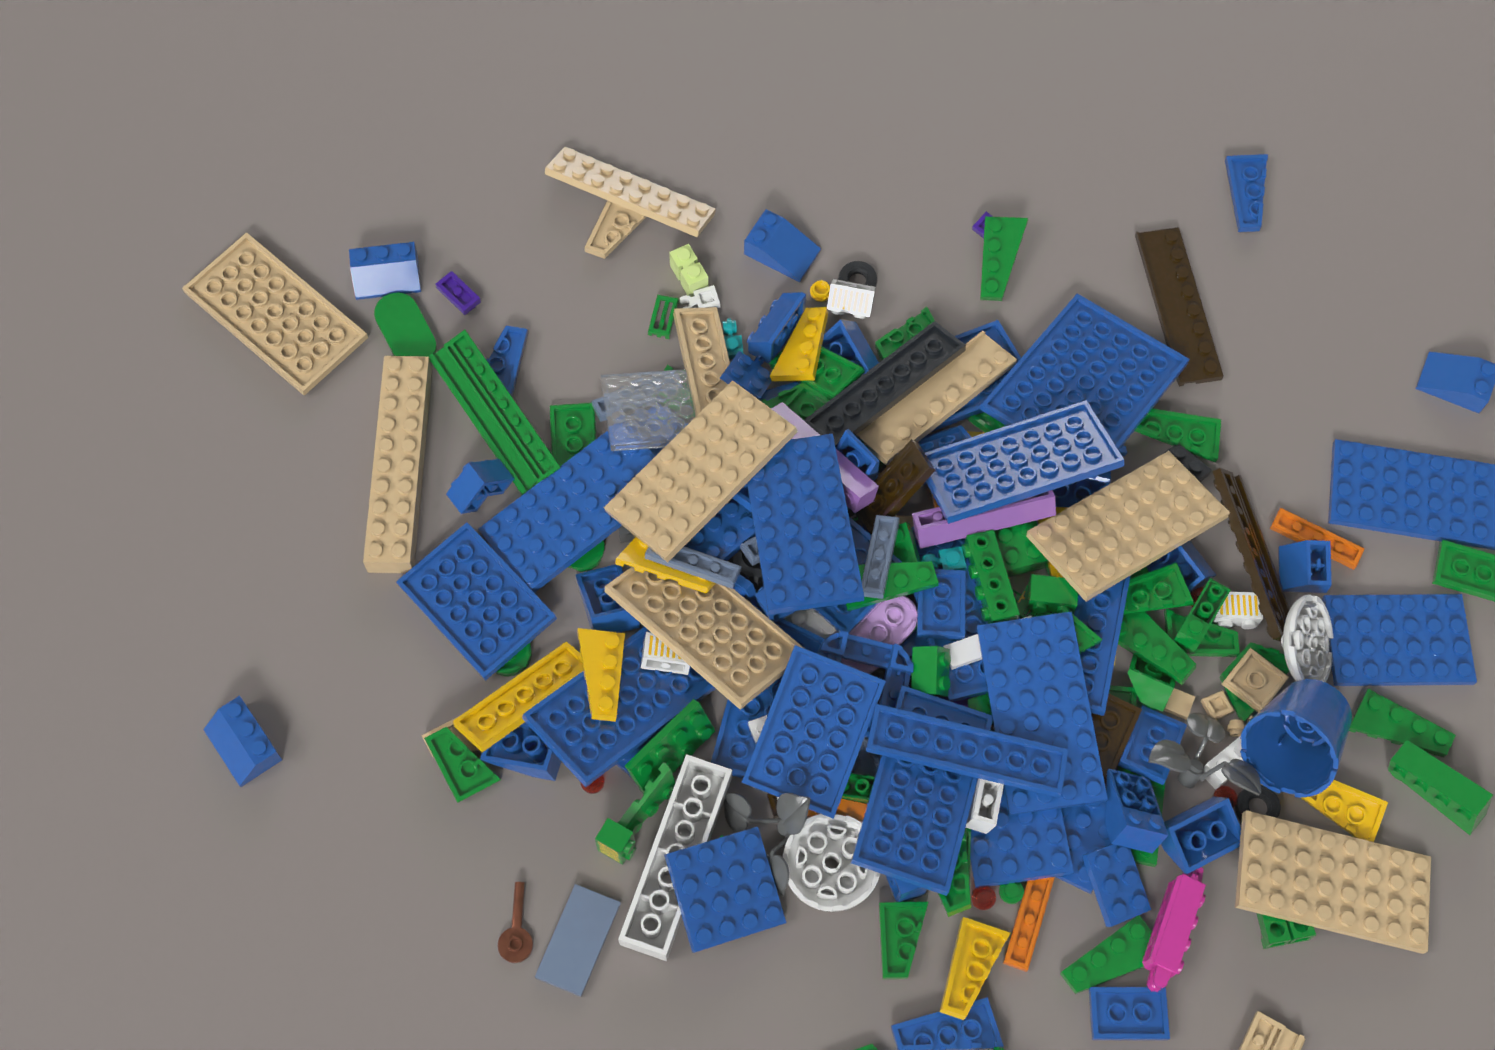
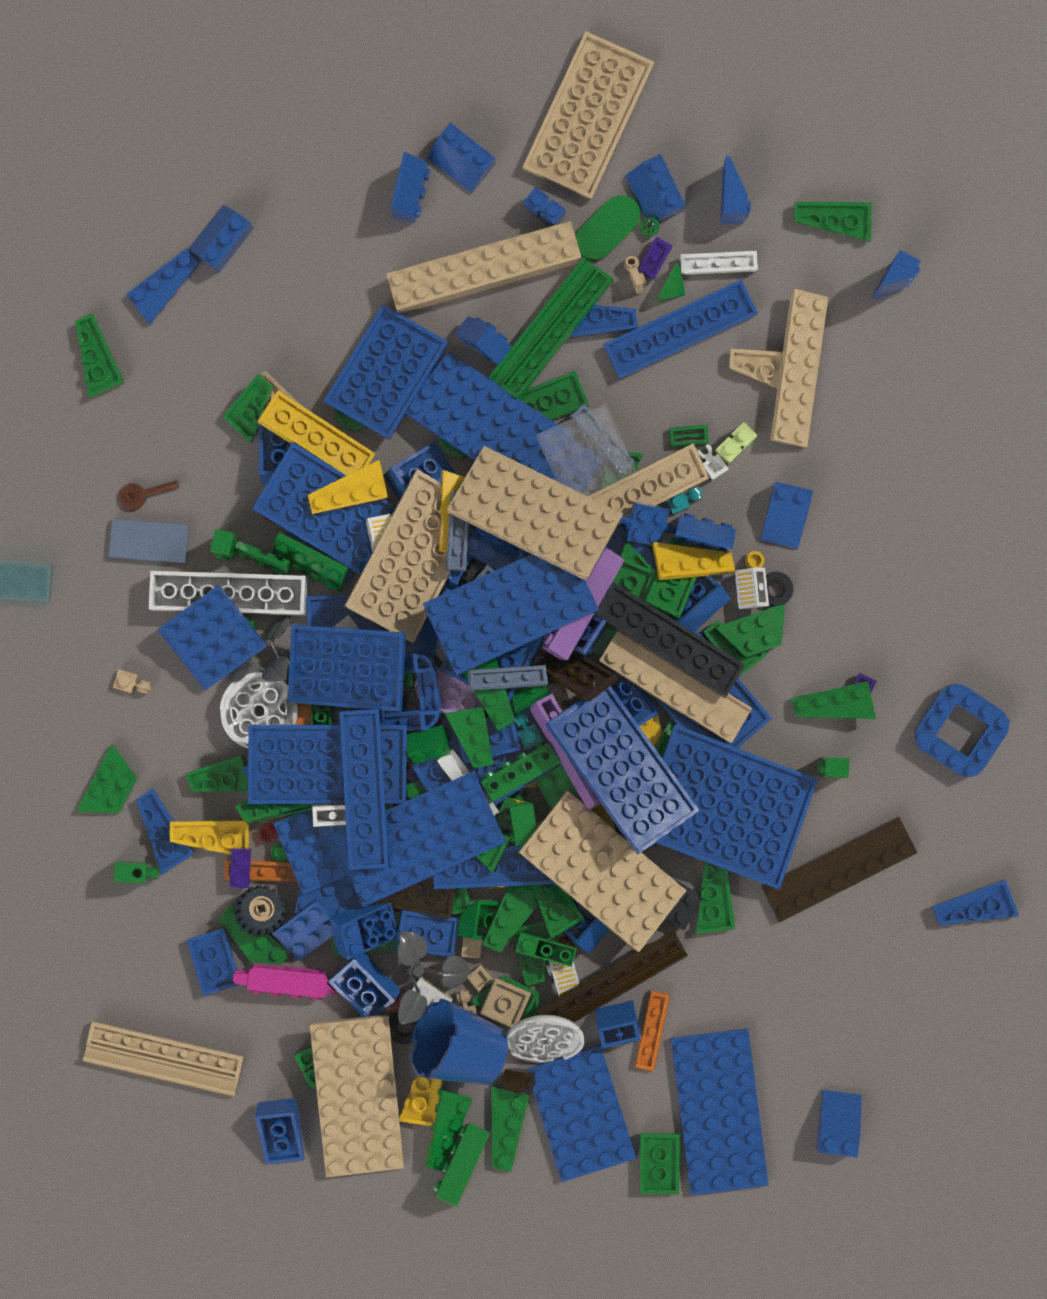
camera: 80 degrees right, 20 degrees up
none -> green wing [75,313,125,399]
none -> tan plate [113,669,151,694]
none -> blue wing [126,248,199,325]
none -> dark purple plate [230,848,252,888]
none -> black wheel [234,885,286,937]
none -> blue slope [255,1098,305,1164]
none -> blue slope [391,152,431,223]
none -> green wing [424,1088,473,1171]
none -> blue slope [427,122,496,193]
none -> green wing [445,707,493,768]
none -> dark brown brick [503,1068,535,1093]
none -> blue piece [524,187,566,227]
none -> blue plate [603,279,758,380]
none -> tan plate [624,256,646,294]
none -> green tile [640,217,660,237]
none -> green slope [657,263,686,302]
none -> white plate [680,251,758,275]
none -> green wing [715,604,785,659]
none -> blue slope [720,156,751,224]
none -> green wing [794,202,871,242]
none -> green brick [817,757,849,778]
none -> blue slope [872,250,921,299]
none -> blue plate [914,684,1010,777]

